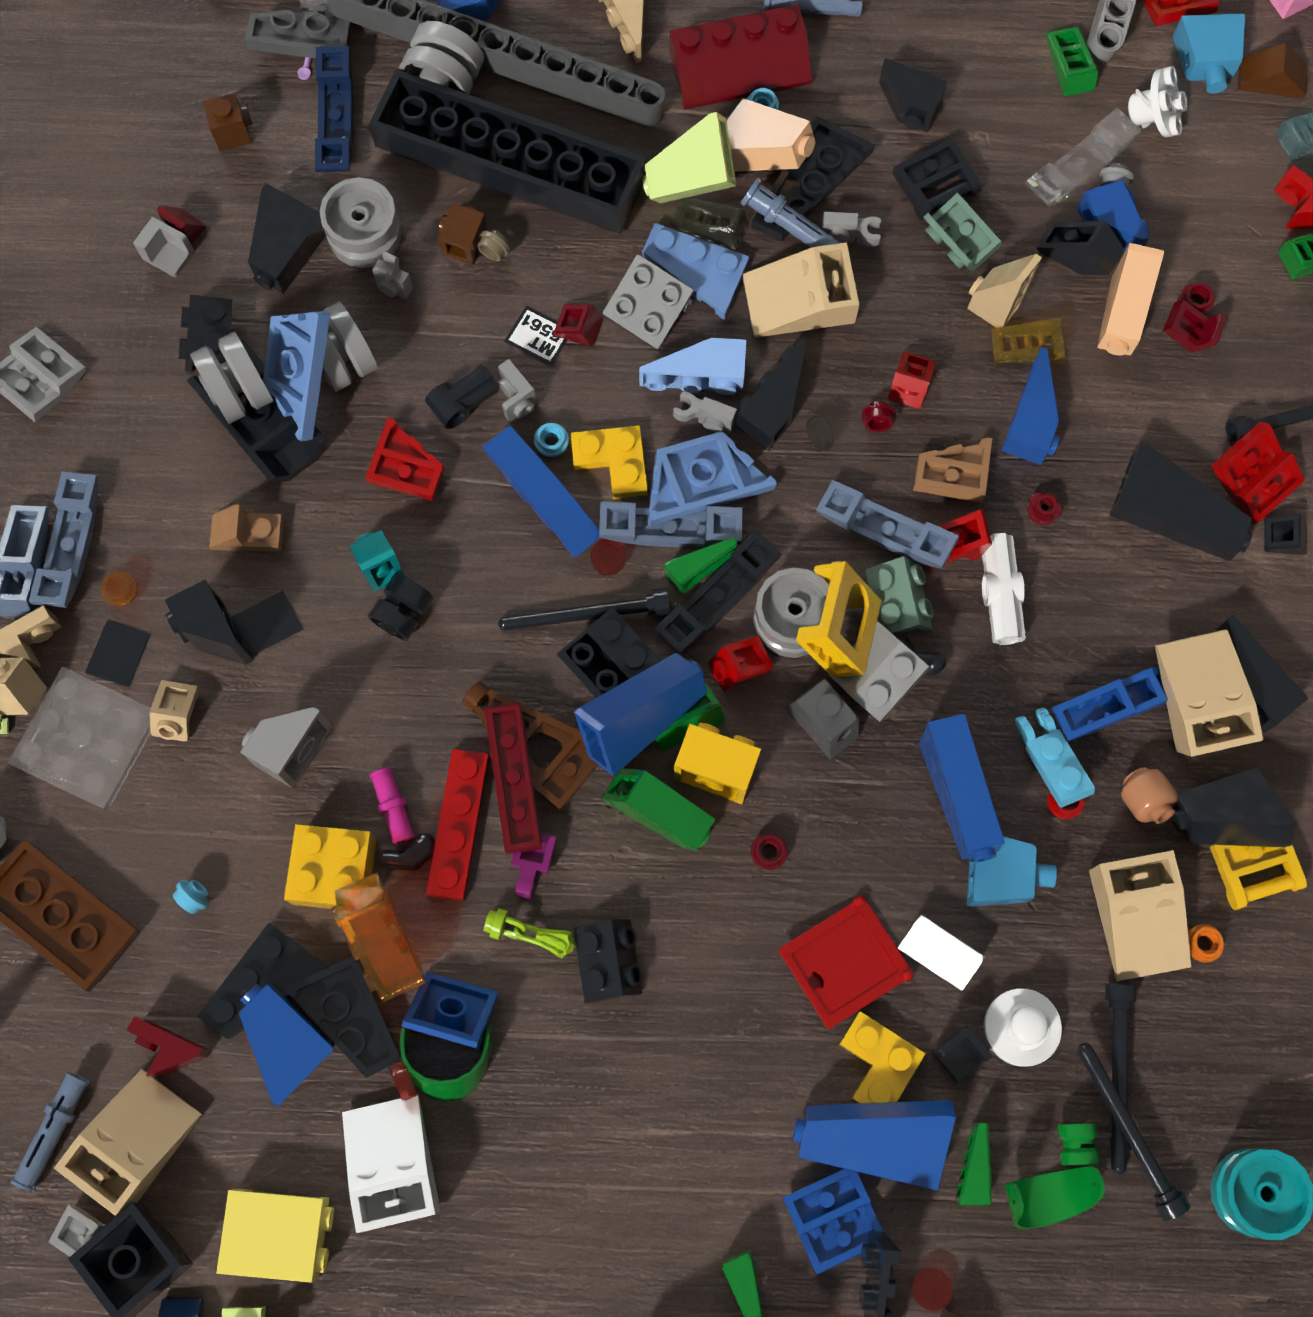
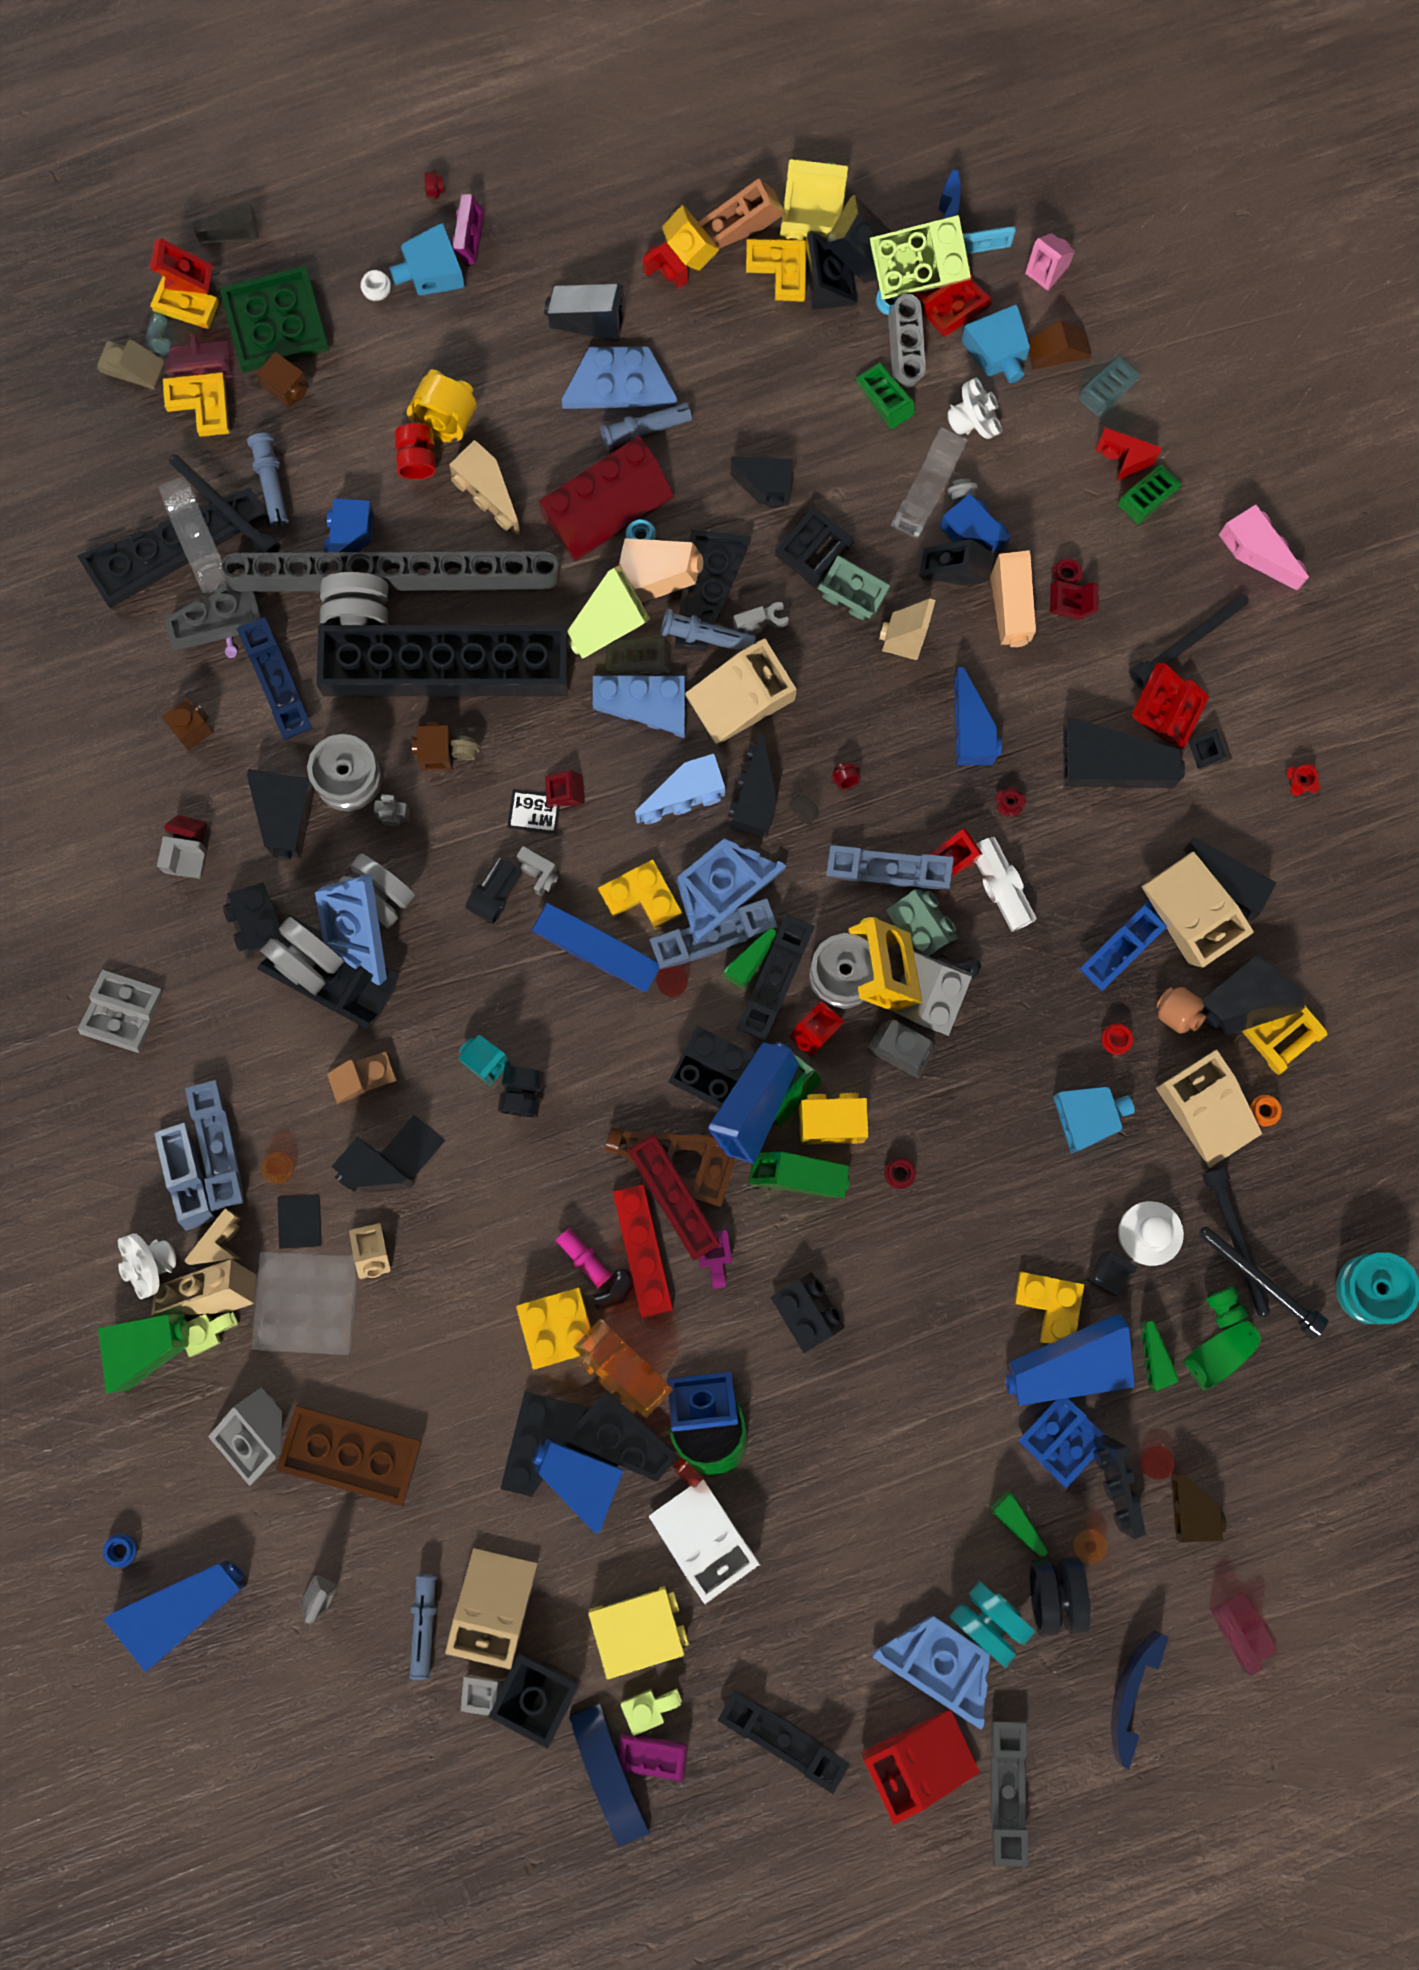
camera: 25 degrees left, 5 degrees up
dark red slope [126,1016,211,1077] -> none
medium azure plate [173,879,209,914] -> none
light grey slope [240,707,333,789] -> none
red wing [365,417,445,501] -> none
lime piece [483,908,576,959] -> none
black piece [498,587,670,631] -> none
medium azure plate [534,423,569,457] -> none
light grey hinge [602,254,694,350] -> none
light grey plate [673,391,737,434] -> none
red container [777,895,915,1030] -> none
red slope [888,351,936,409] -> none
slope [897,915,985,991] -> none
medium nougat wing [913,438,992,503] -> none
blue slope [919,714,1005,863] -> none
clear yellow slope [991,317,1066,363] -> none
medium azure hinge [1015,707,1095,808] -> none

